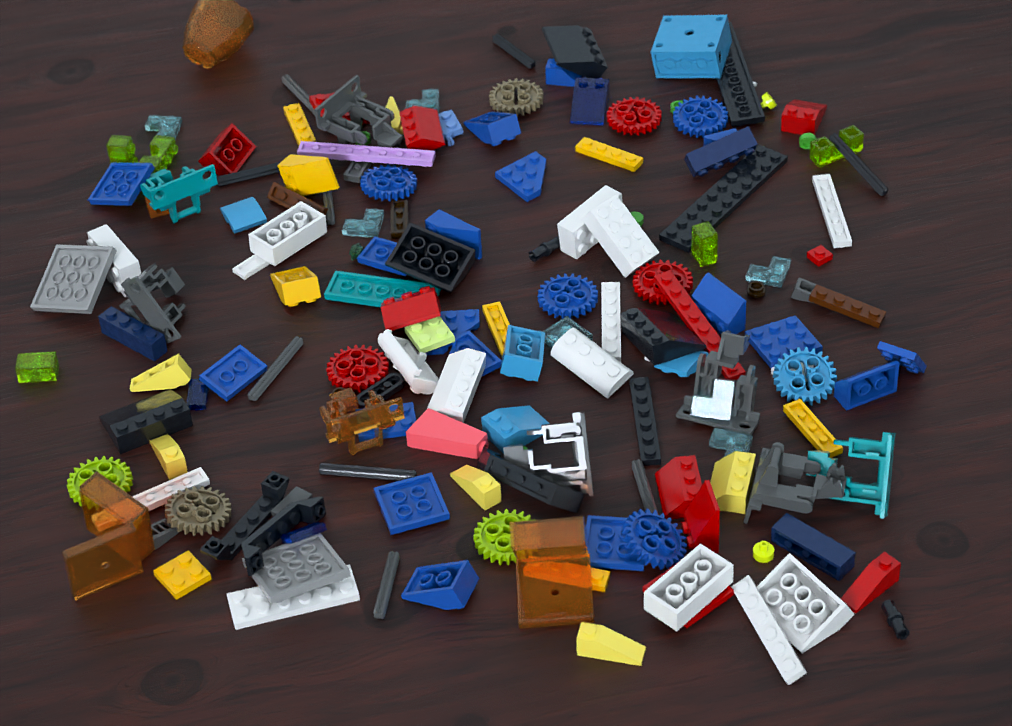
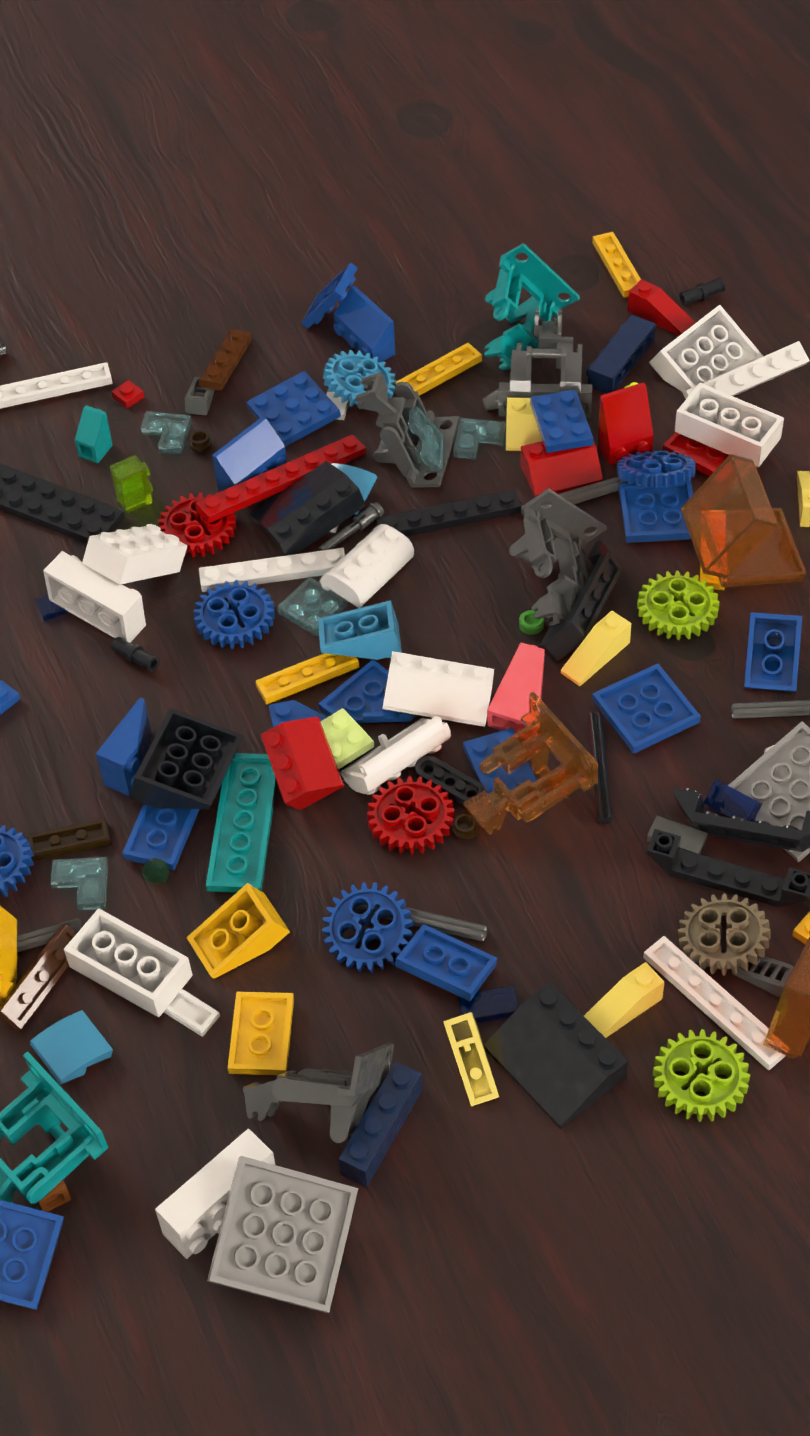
camera: 100 degrees left, 10 degrees up
clear neon green brick [15,352,59,383] -> none
dark azure slope [481,405,550,454] -> none
none -> teal slope [75,405,113,463]
none -> yellow plate [228,992,294,1075]
none -> dark grey pin [318,502,384,551]
none -> blue gear [322,882,413,973]
none -> blue plate [530,389,594,453]
none -> yellow plate [592,232,641,298]

